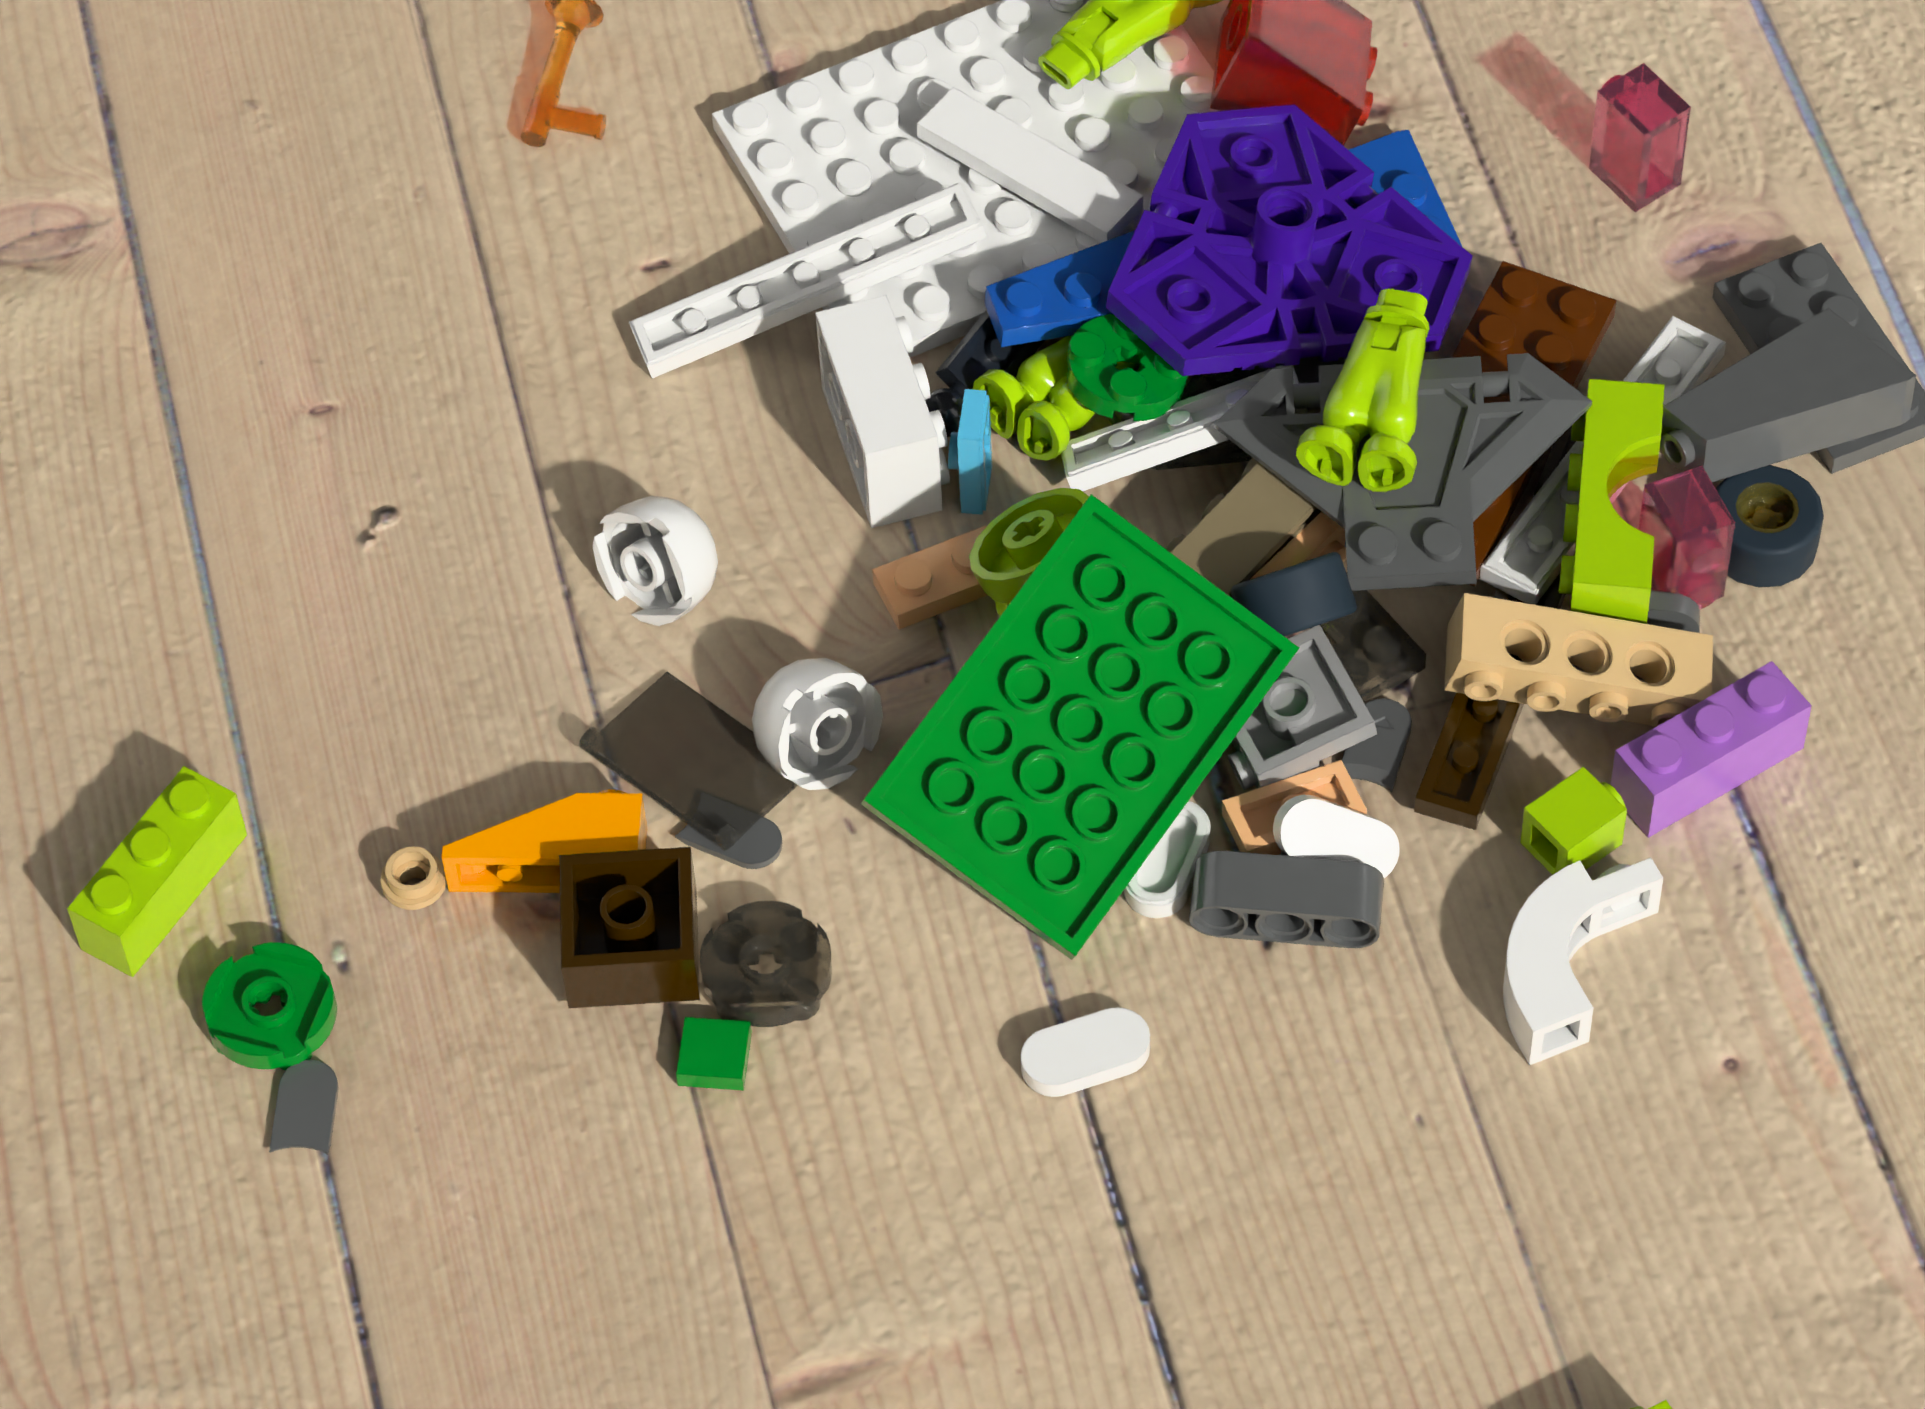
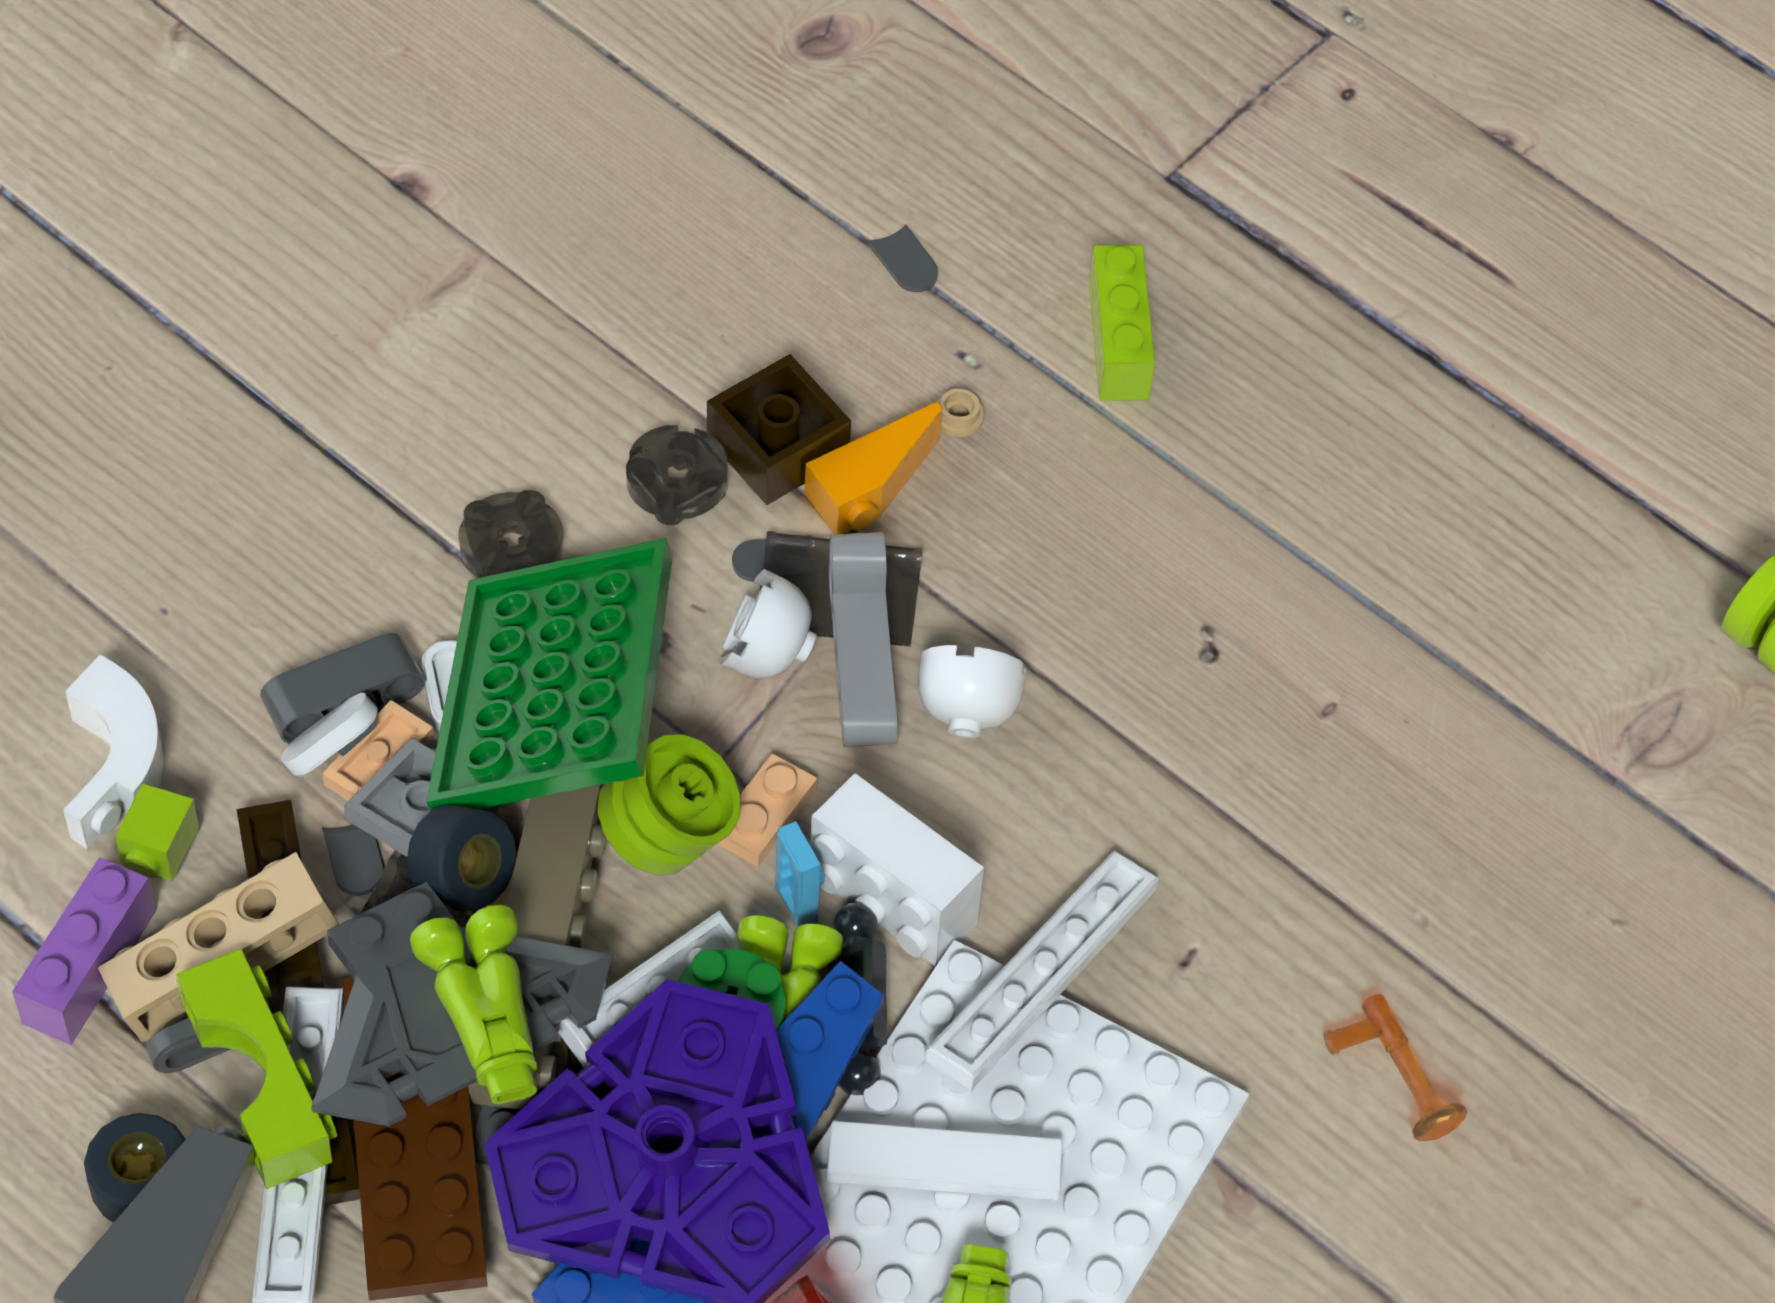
camera: 140 degrees right, 0 degrees up
green plate [202,942,337,1071] -> none
green tile [676,1017,752,1091] -> none
white tile [1021,1007,1150,1097] -> none
clear pink piece [1638,466,1735,609] -> none
none -> clear smoke plate [458,490,564,577]
none -> light grey beam [829,532,898,747]

